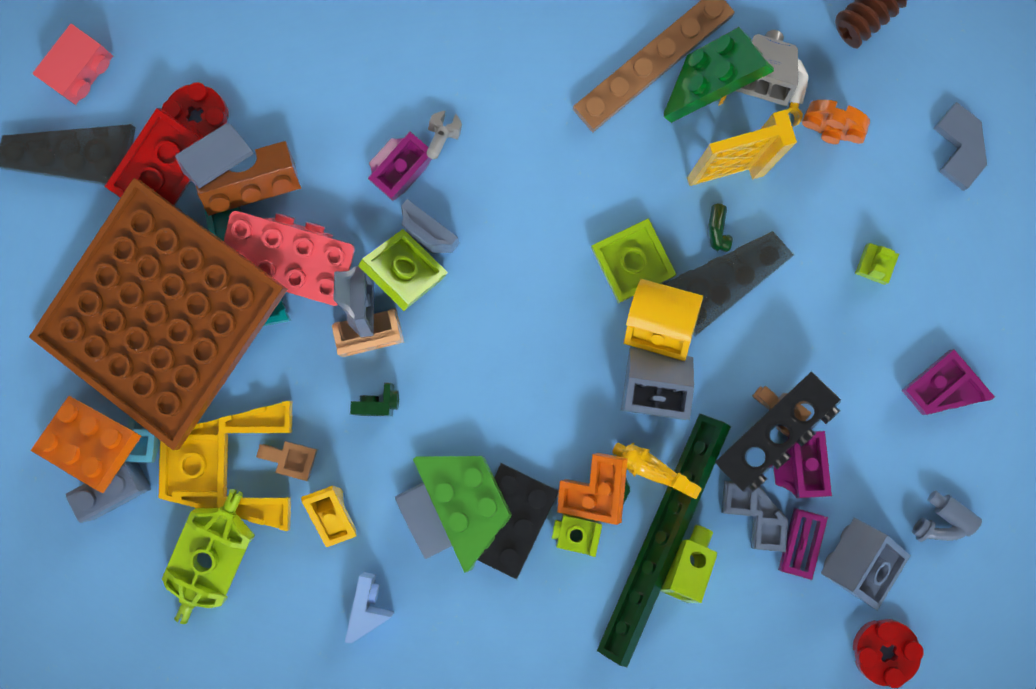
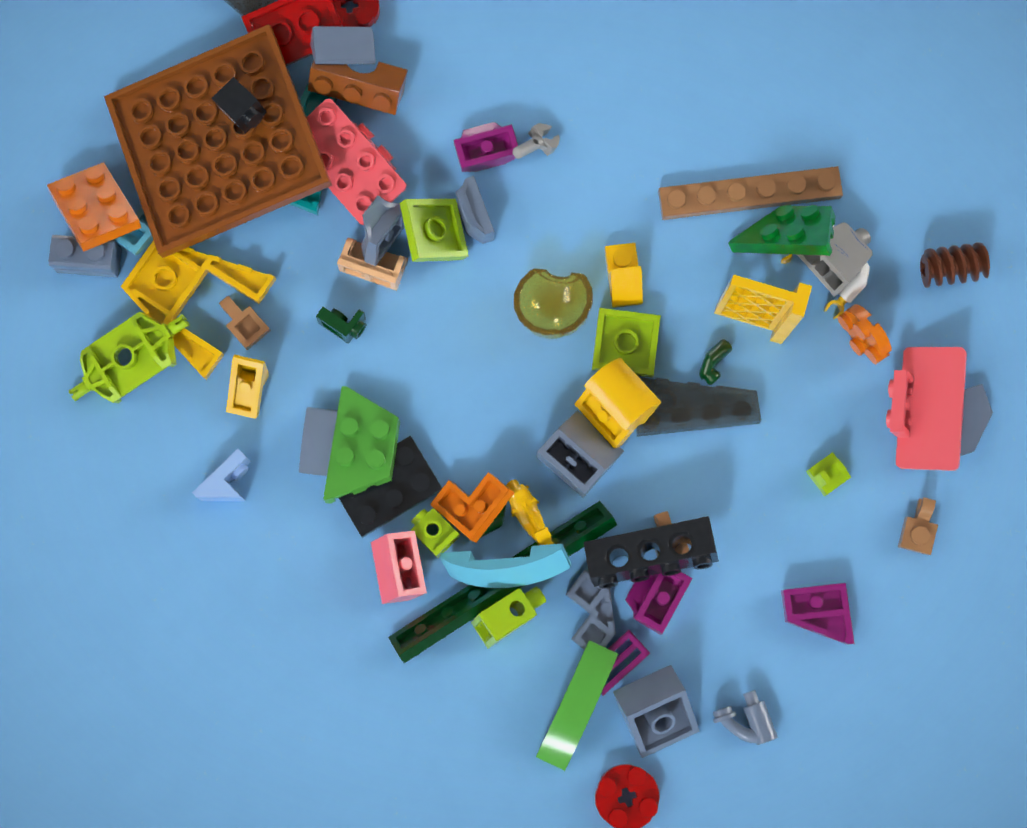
camera: 30 degrees right, 5 degrees down
none -> black brick [211,77,267,134]
none -> coral brick [371,531,427,604]
none -> medium azure slope [440,544,571,588]
none -> clear yellow cylinder [514,268,593,339]
none -> bright green slope [536,640,618,771]
none -> yellow slope [604,243,643,308]
none -> coral bracket [886,347,967,471]
none -> medium nougat plate [898,497,938,555]

